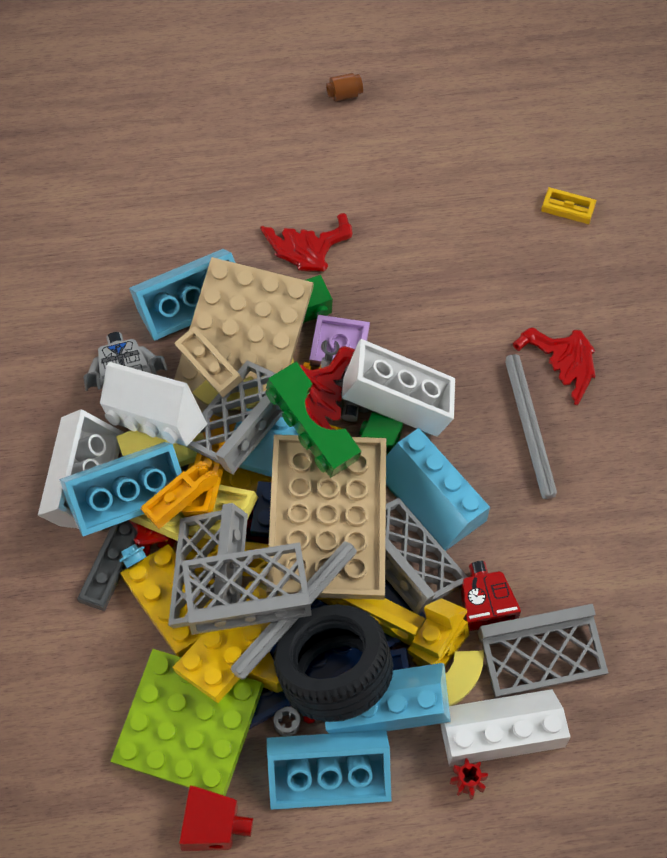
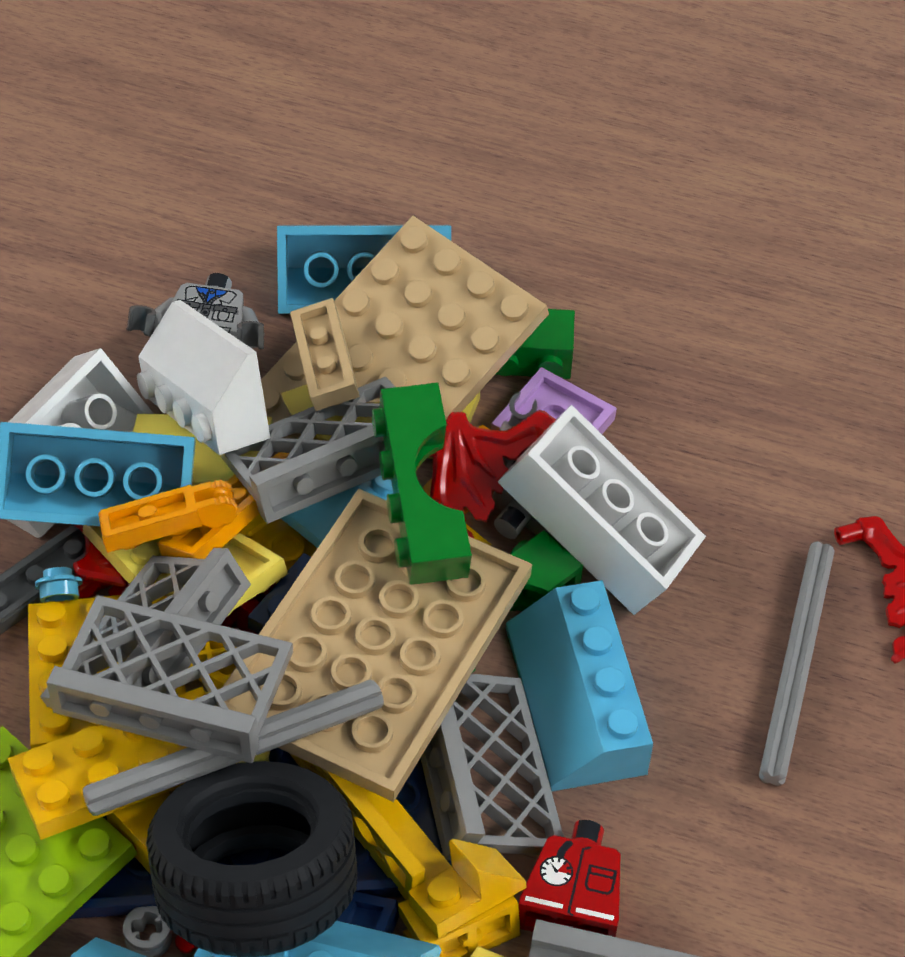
camera: 25 degrees right, 10 degrees down
red animal [260,213,353,272] -> none
dark orange brick [326,73,363,102] -> none

